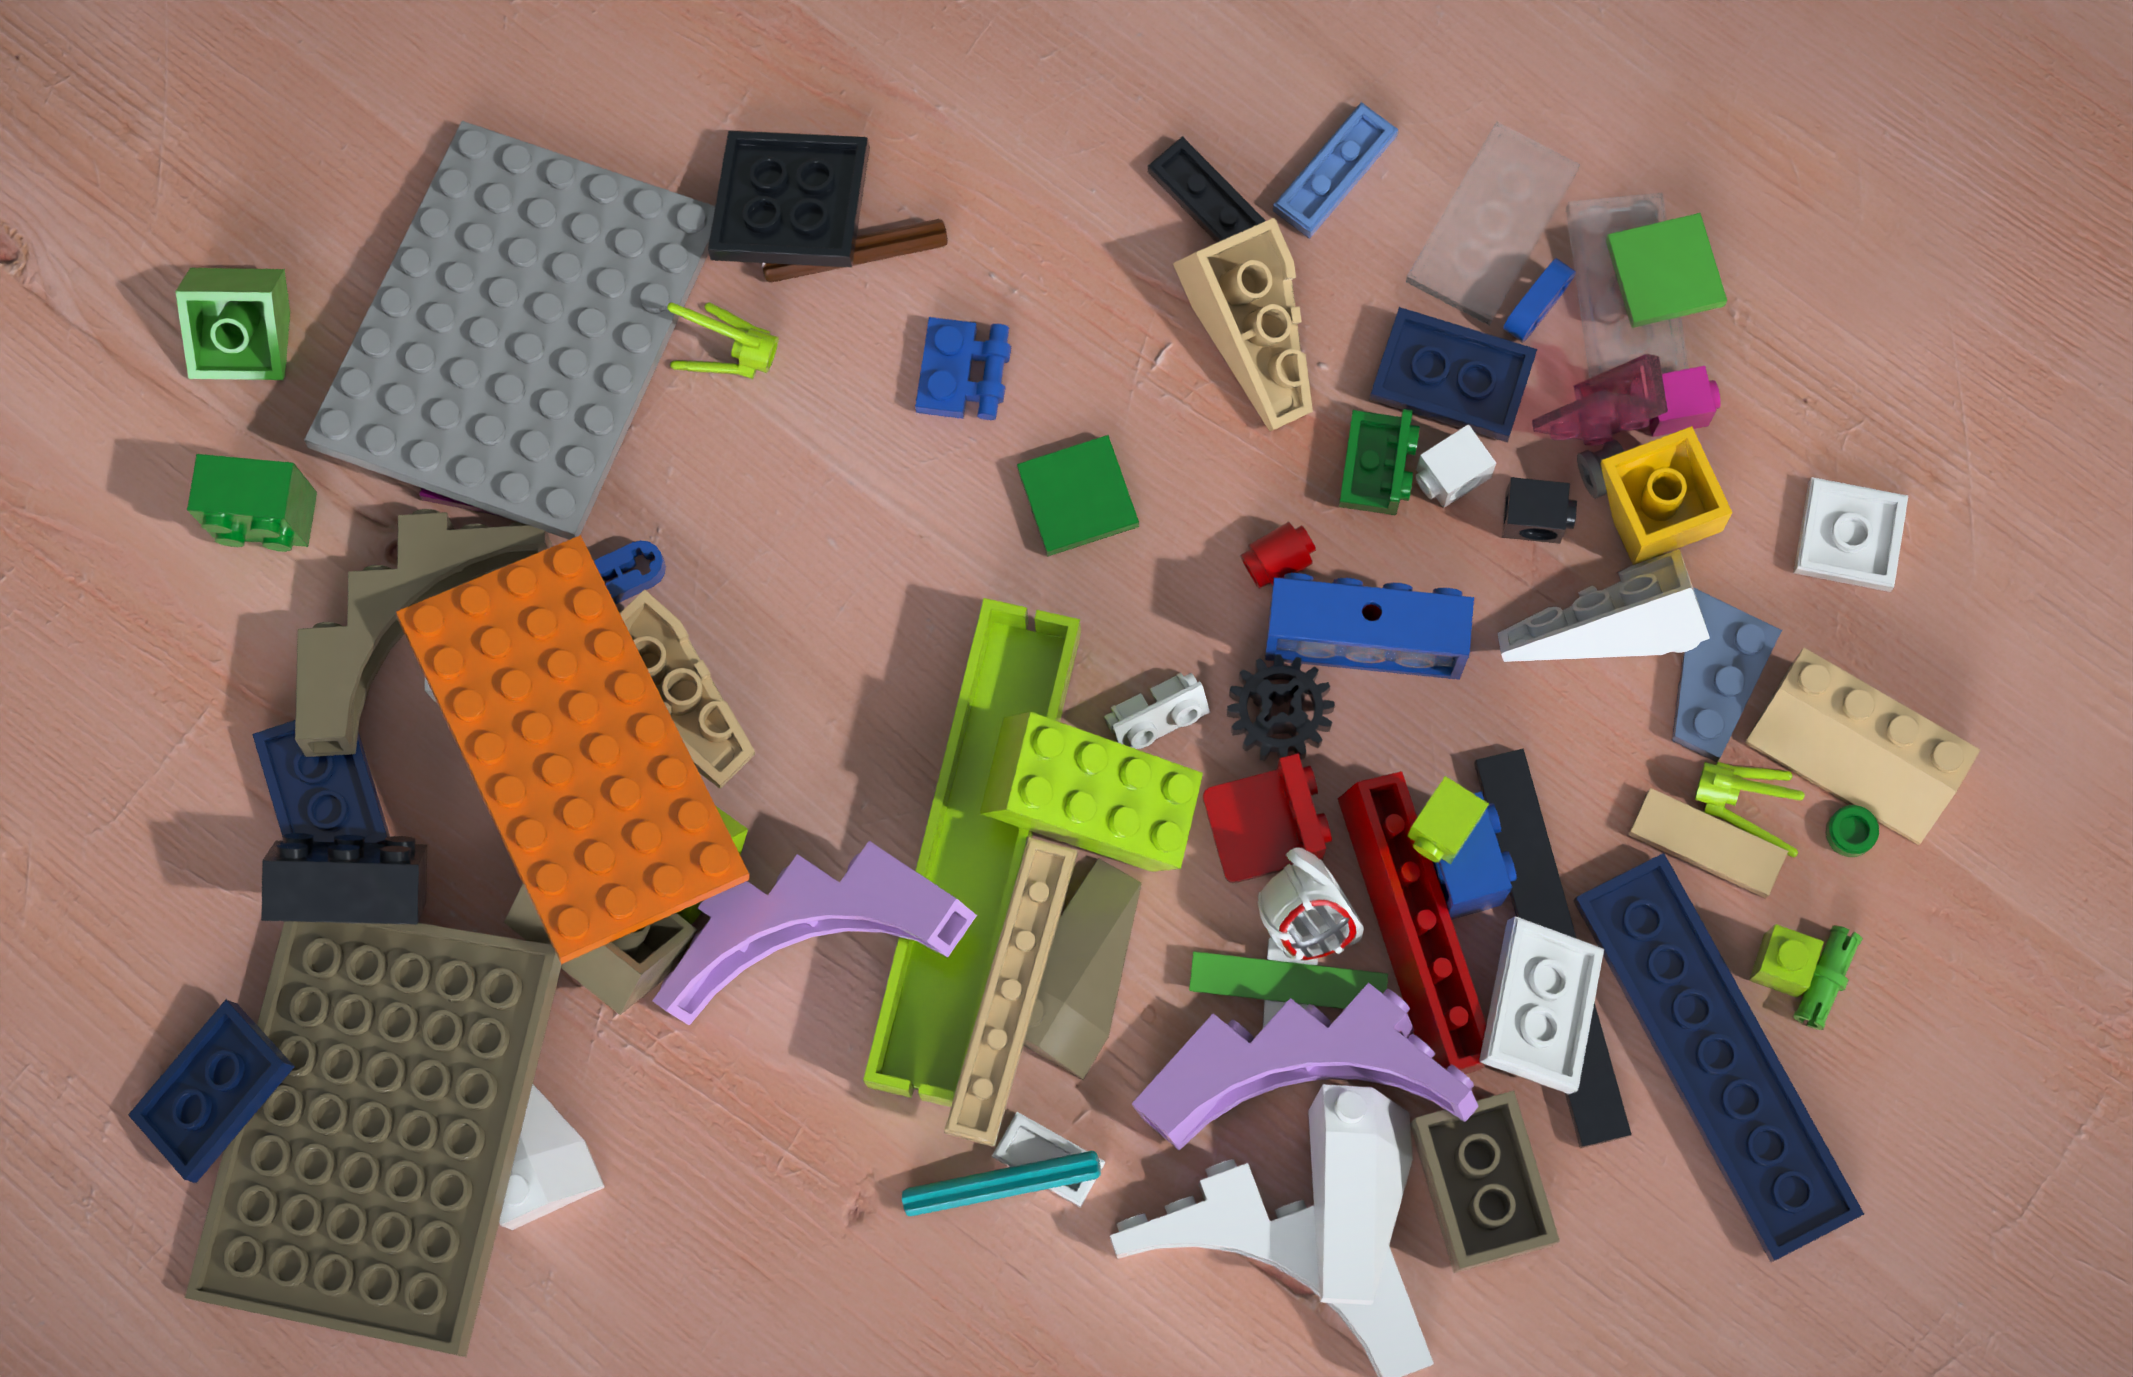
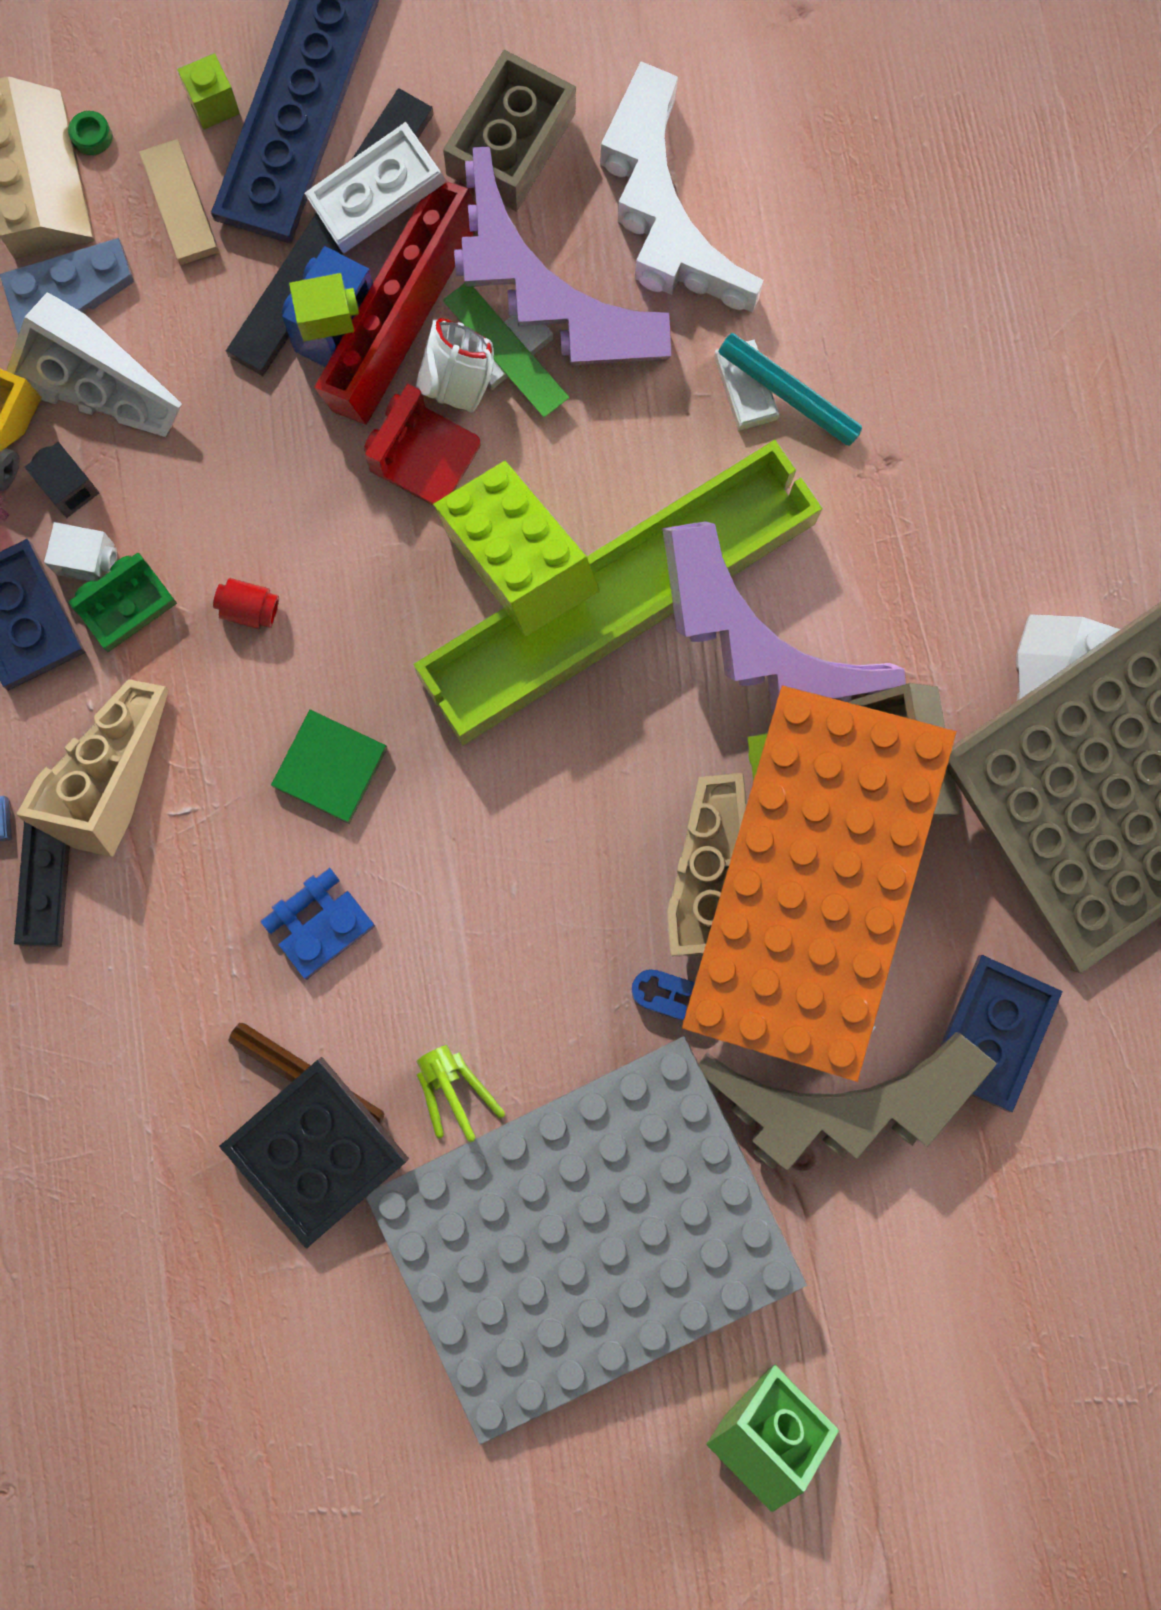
camera: 145 degrees left, 5 degrees up
green brick [187,454,317,552] -> none
black brick [261,833,427,925] -> none
tan tile [944,837,1078,1147] -> none
dark tan wedge [1024,858,1142,1080] -> none
white hinge [1104,673,1210,749] -> none
black gear [1227,654,1335,761] -> none
blue brick [1265,573,1474,680] -> none
white wedge [1308,1084,1413,1305] -> none
lime plant [1695,762,1805,857] -> none
bright green pin [1793,925,1863,1030] -> none

